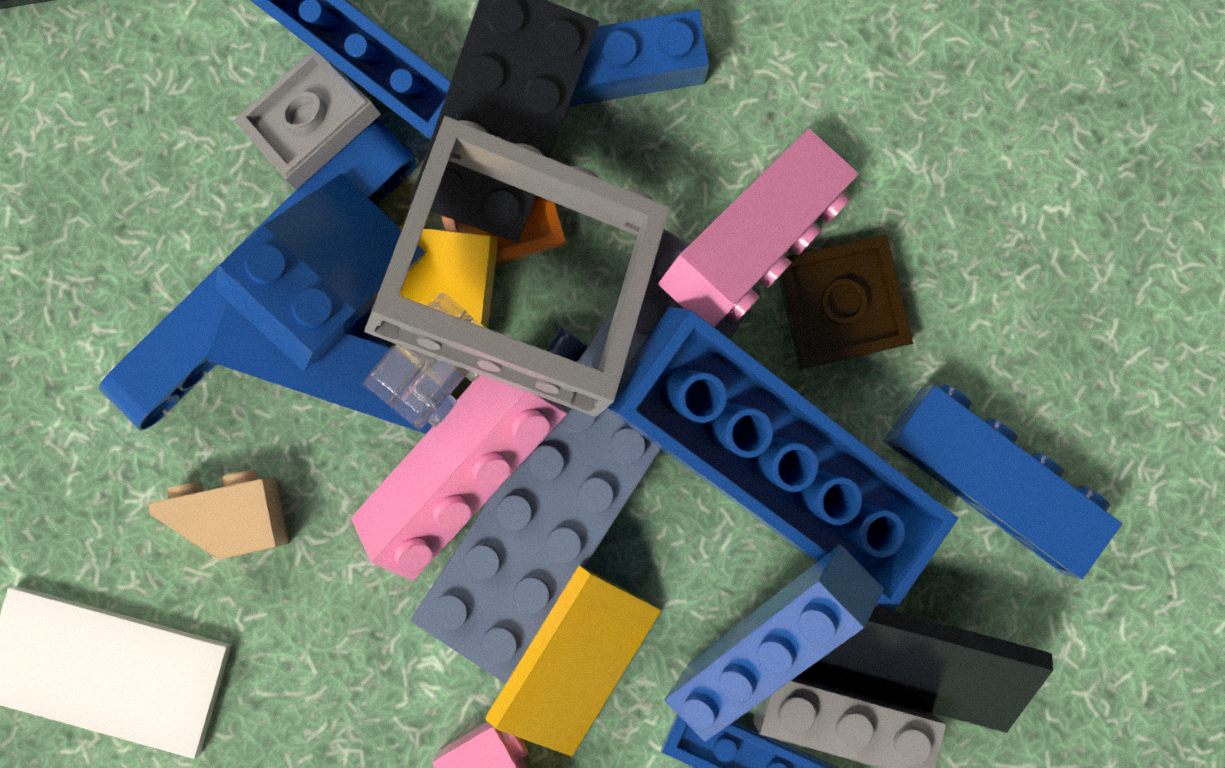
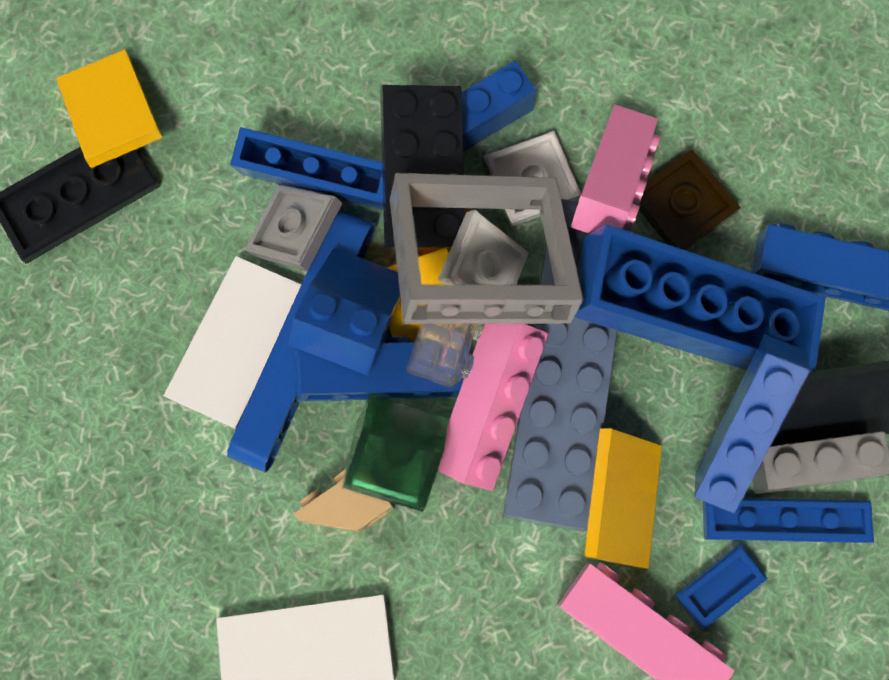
camera: 20 degrees left, 10 degrees down
none -> white tile [163,256,301,429]
none -> clear green slope [342,393,449,512]
none -> white tile [438,210,529,285]
none -> white tile [483,131,581,227]

